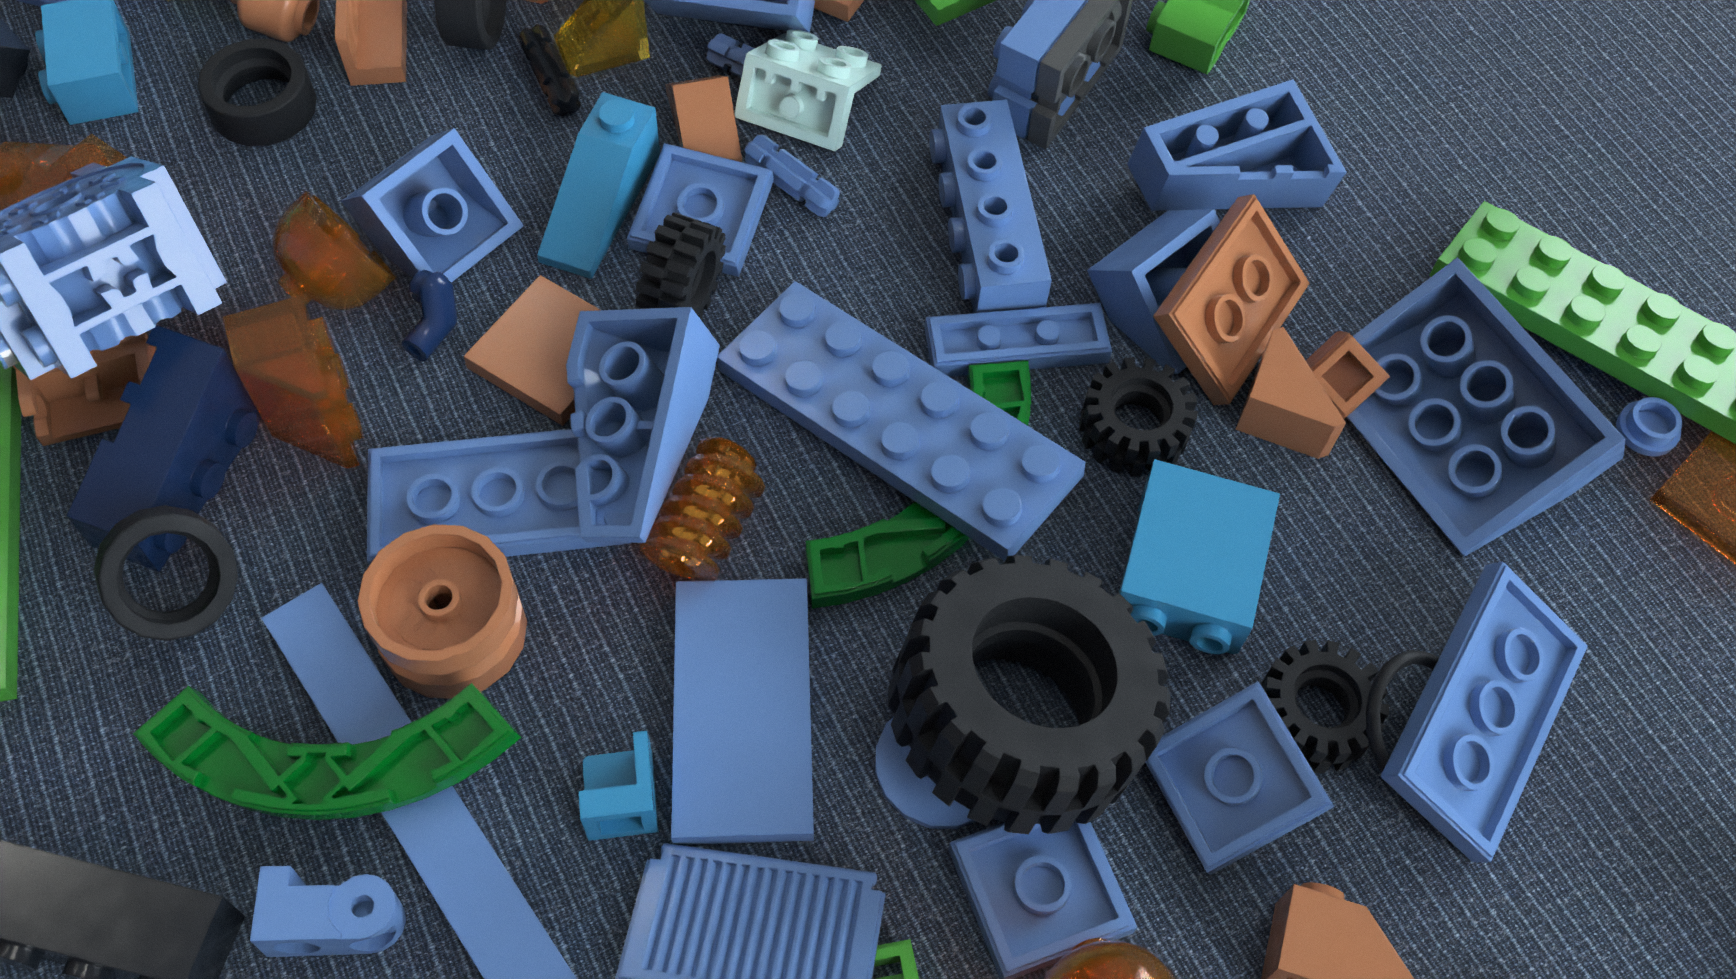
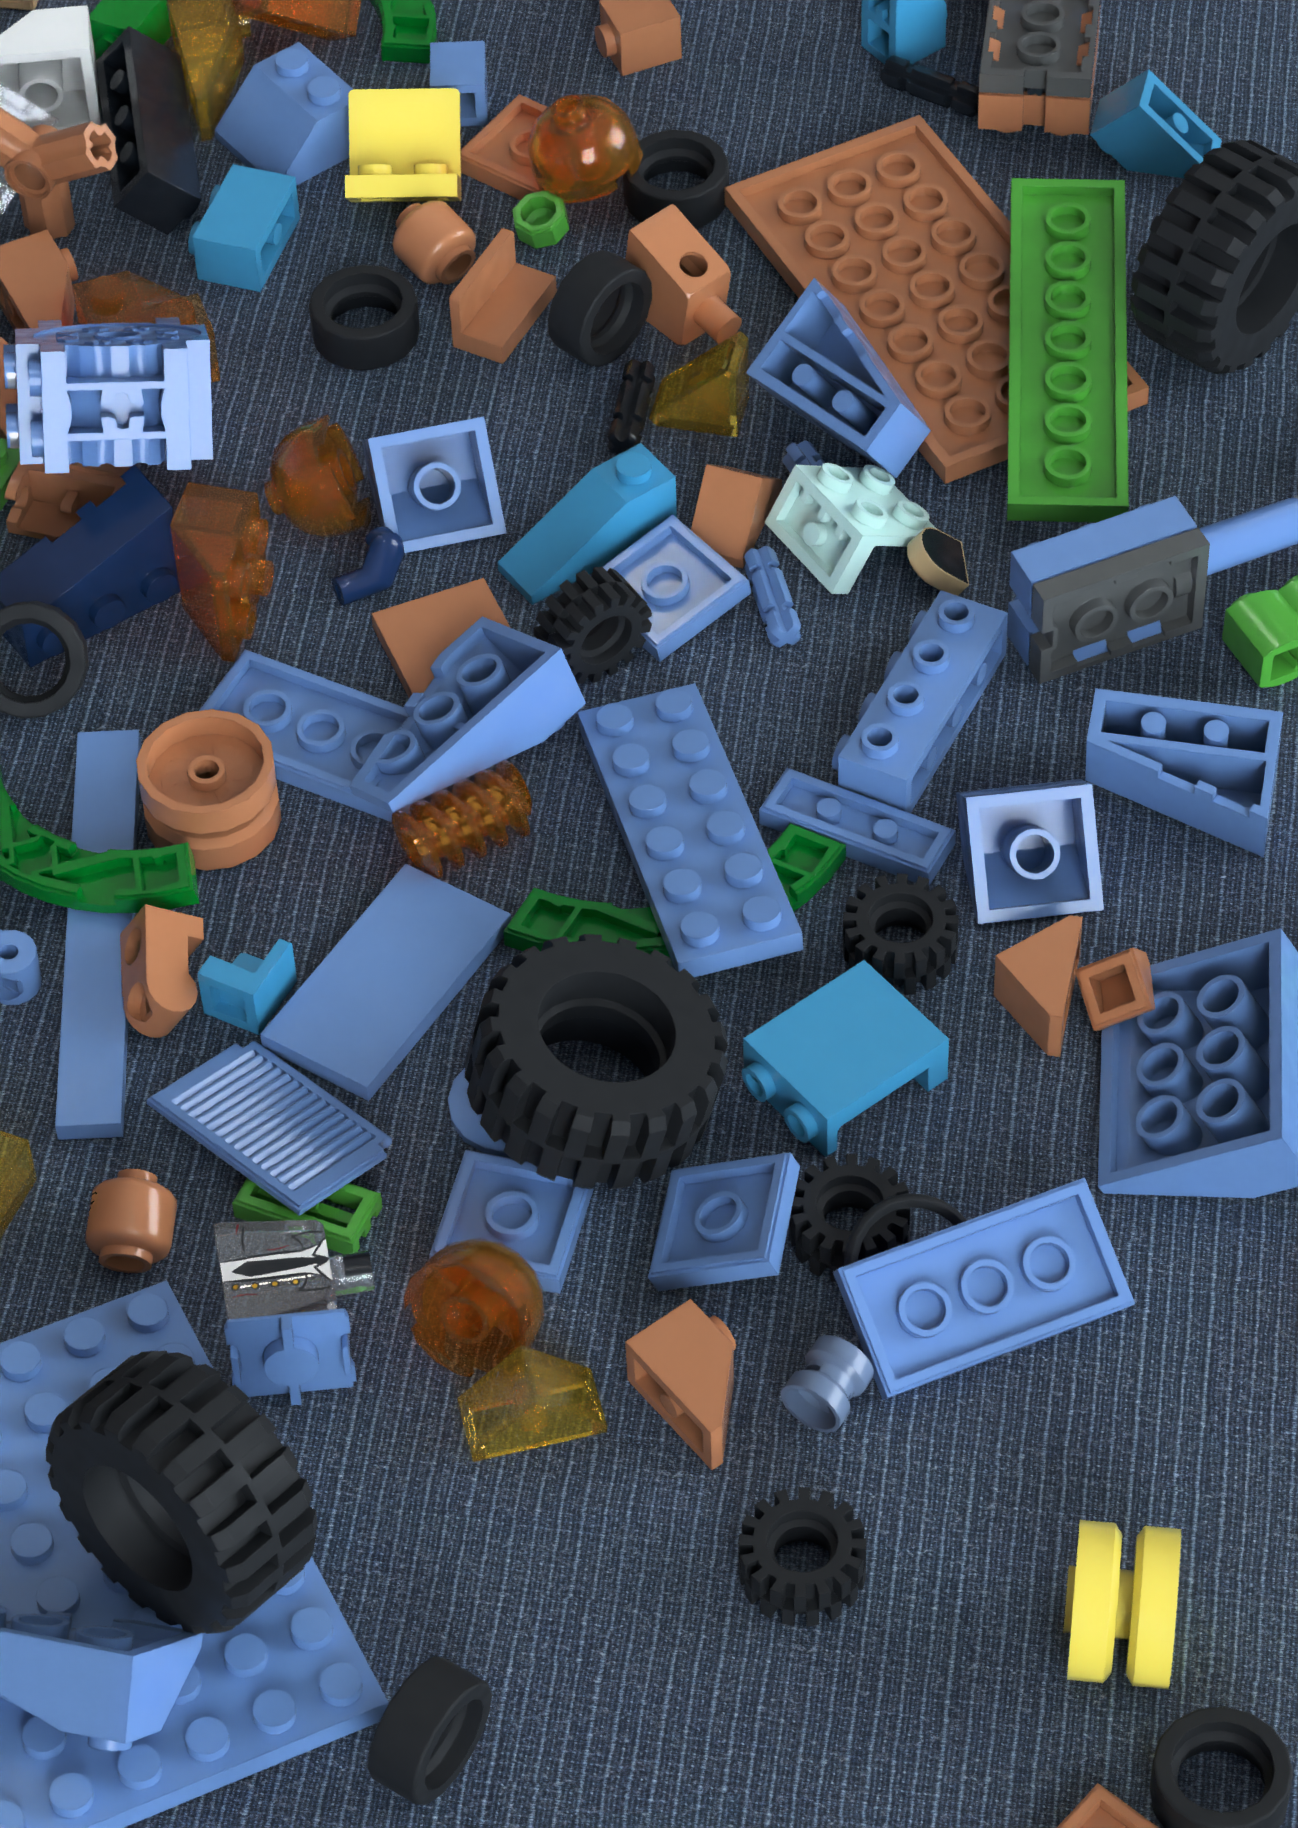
camera: 40 degrees right, 10 degrees down
nougat tile [1153,194,1310,405] -> none
none -> nougat leg [120,904,204,1038]
none -> sand blue wheel [781,1335,874,1433]
none -> tile [907,527,969,596]

